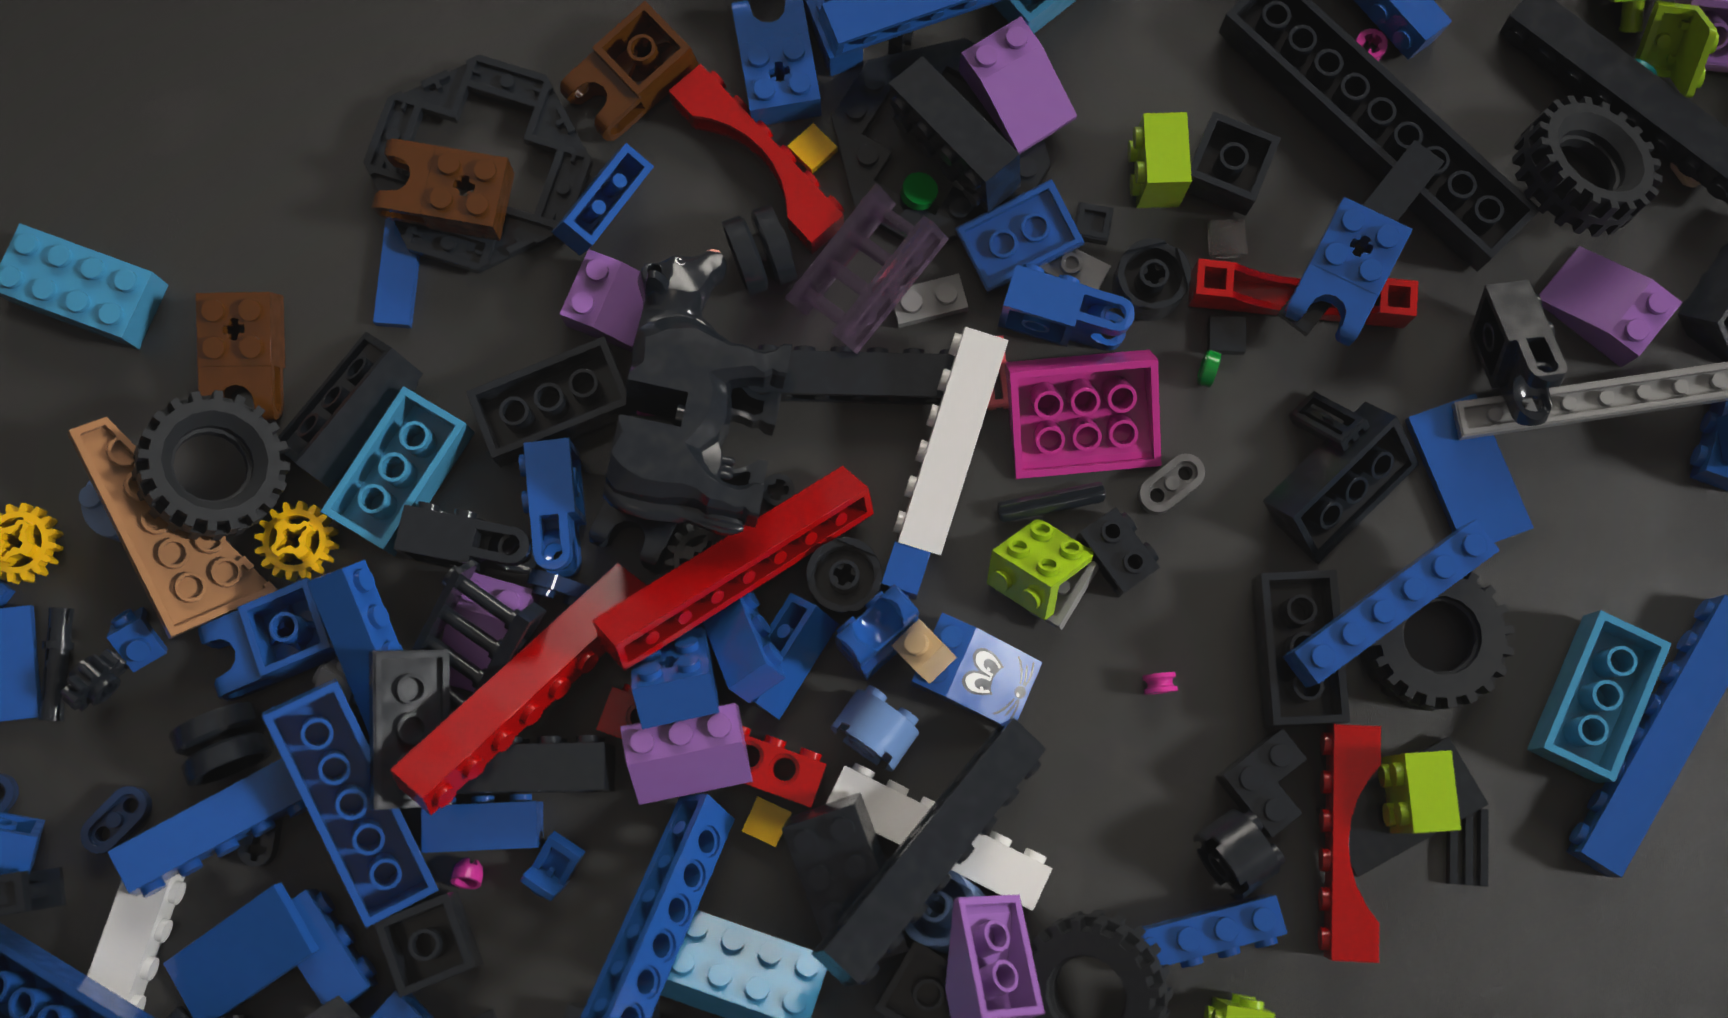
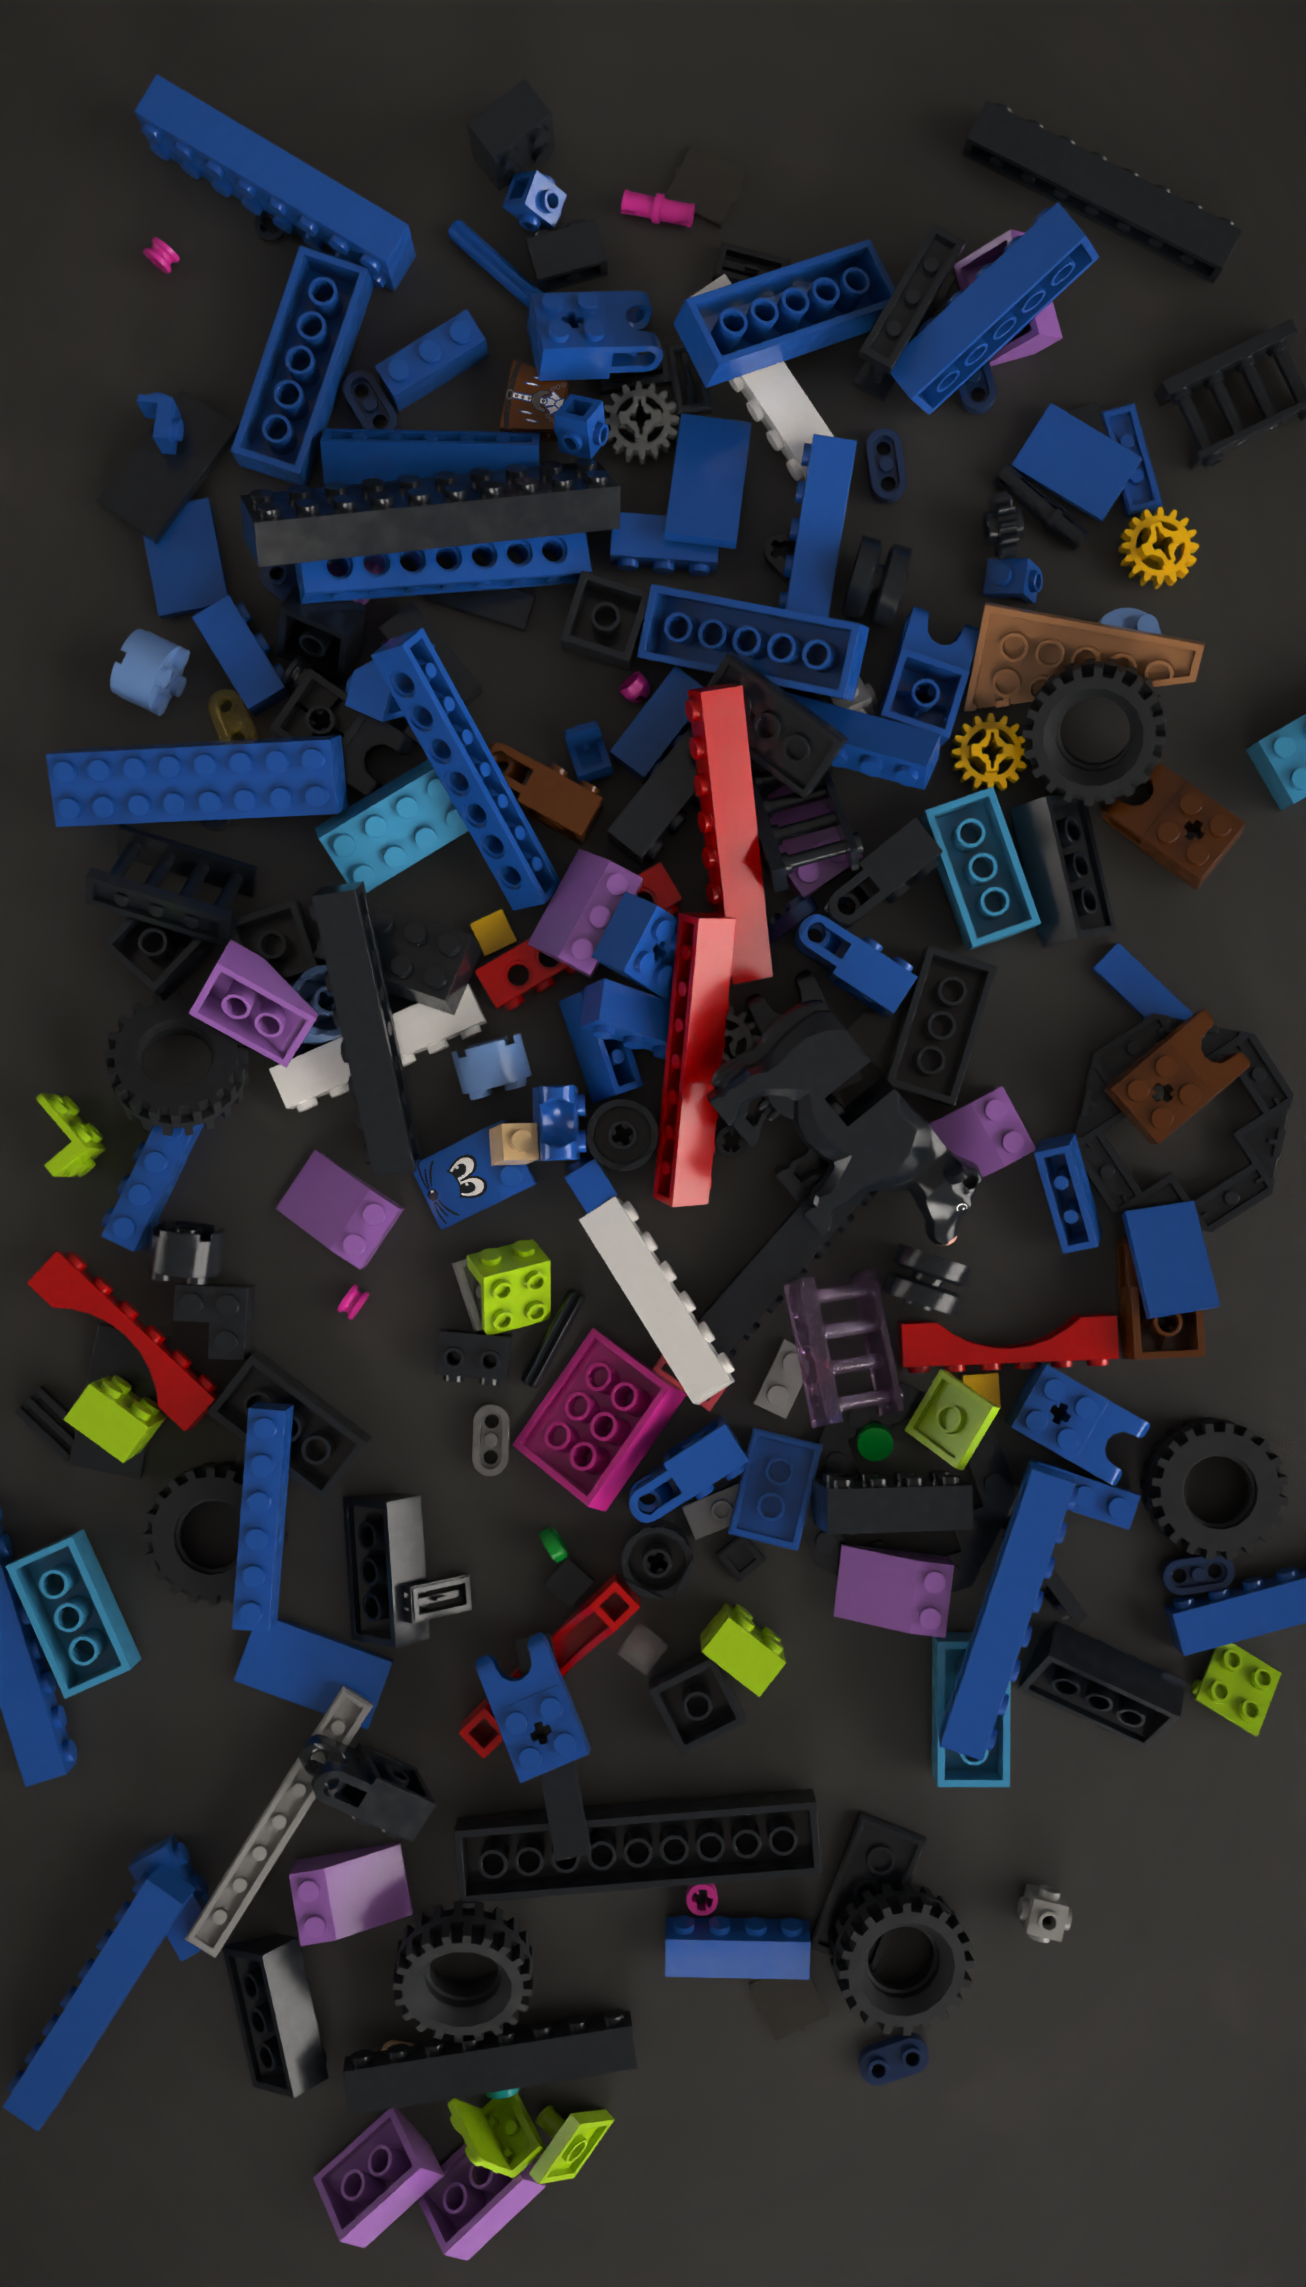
camera: 130 degrees right, 10 degrees up
none -> medium lavender slope [276,1149,405,1269]
none -> reddish brown brick [488,742,604,846]
none -> lime tile [904,1369,1000,1471]
none -> blue tile [1121,1201,1220,1319]

